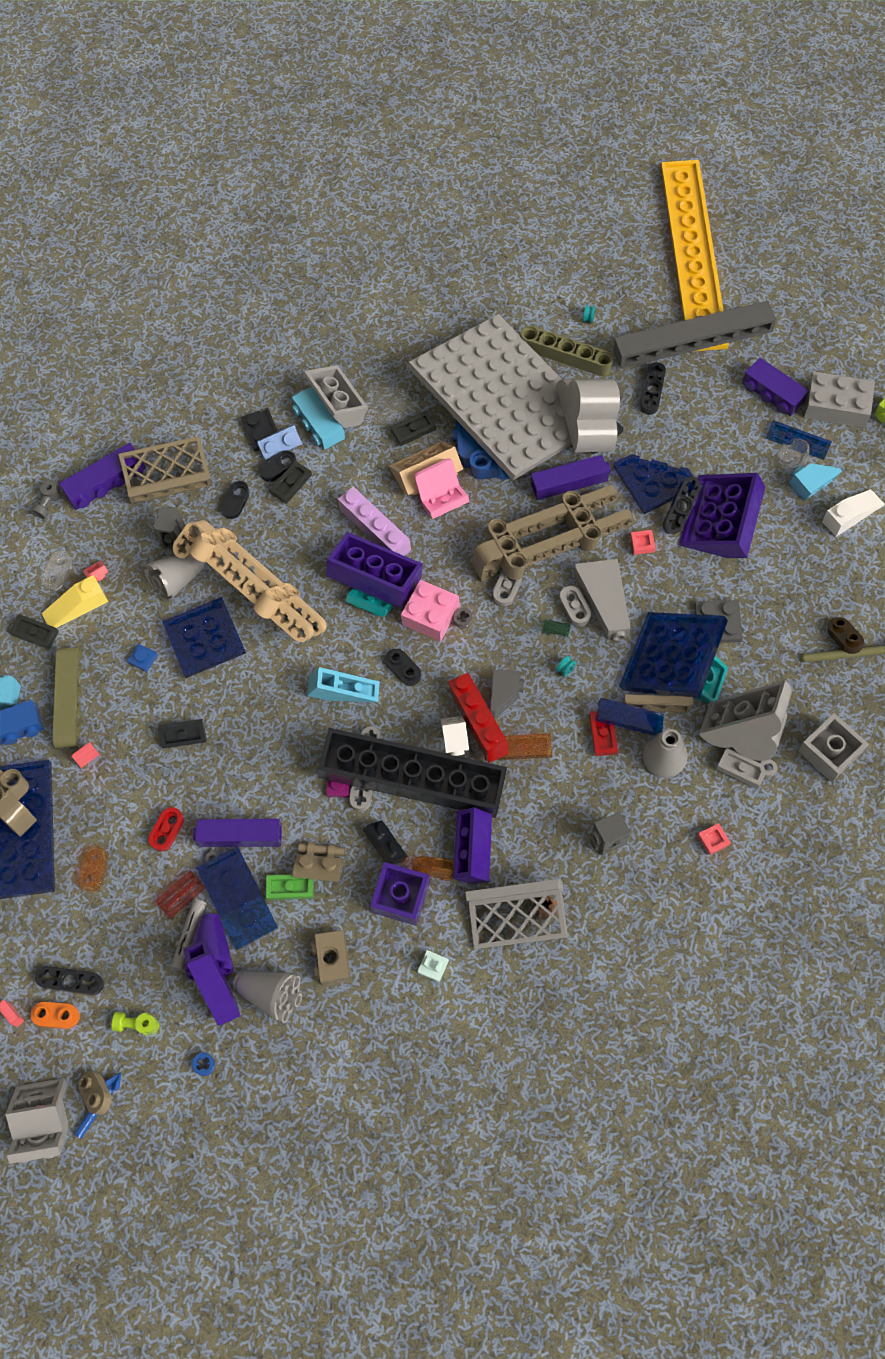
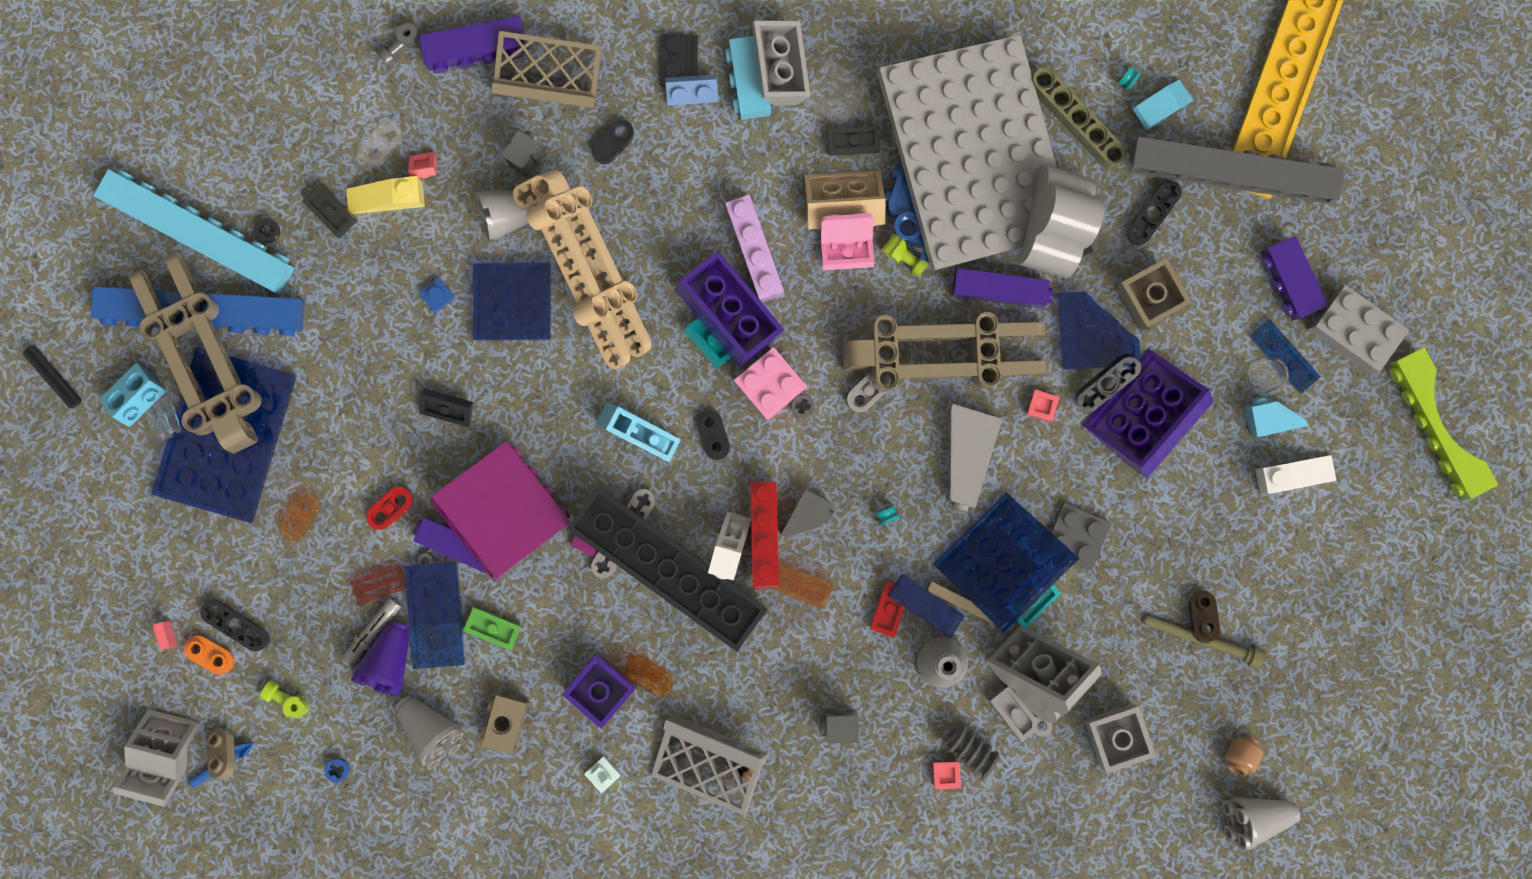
camera: 20 degrees right, 20 degrees up
olive beam [53,647,82,749] -> none
coral tile [72,742,99,768] -> none
dark purple brick [183,940,241,1026] -> none
black piece [259,450,297,482] -> none
pearl dark grey plate [270,461,312,504] -> none
dark tan plate [293,842,345,882] -> none
black plate [363,820,408,865] -> none
dark purple brick [453,808,492,884] -> none
clear green pin [543,618,571,637] -> none
light grey plate [560,586,591,627] -> none
none -> magenta panel [430,441,571,583]
none -> lime leg [881,234,929,278]
none -> dark grey piece [941,723,1000,781]
none -> dark tan brick [1116,258,1192,331]
none -> medium azure slope [1133,80,1194,130]

